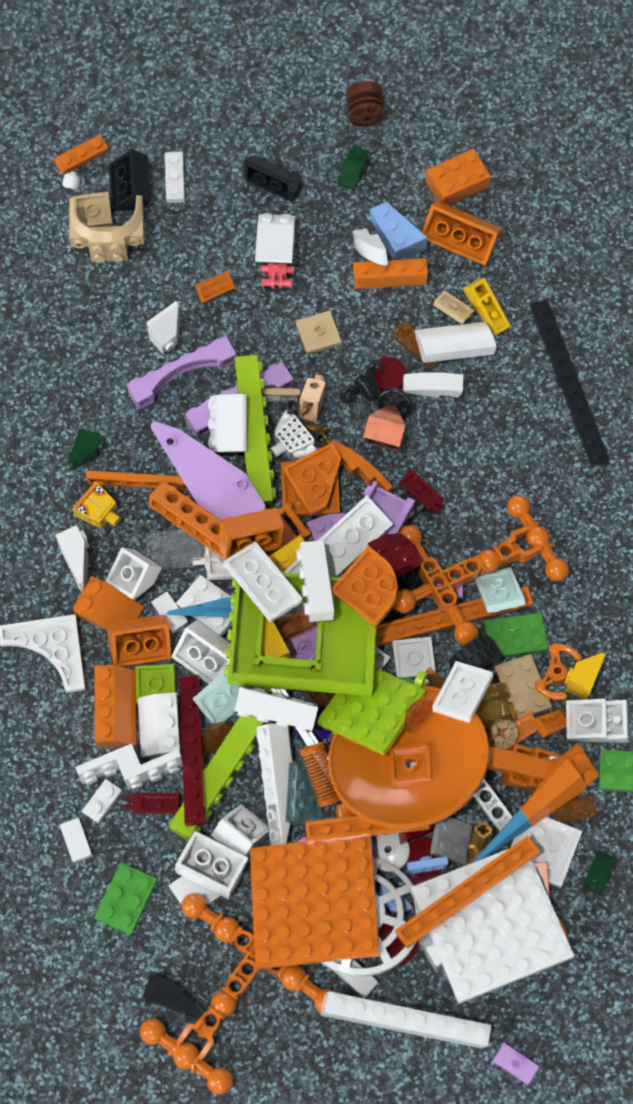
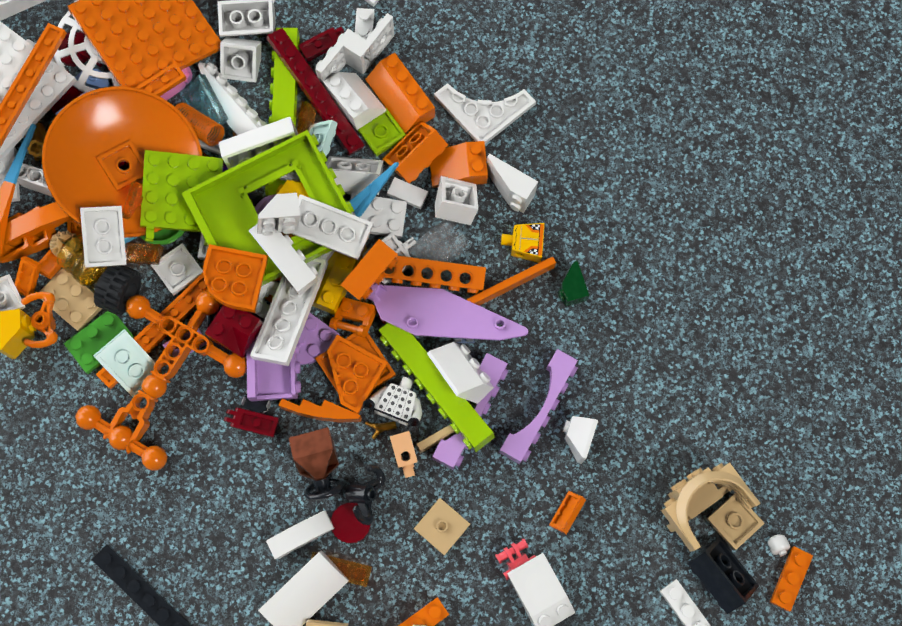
camera: 145 degrees right, 5 degrees up
none -> white slope [257,193,300,236]

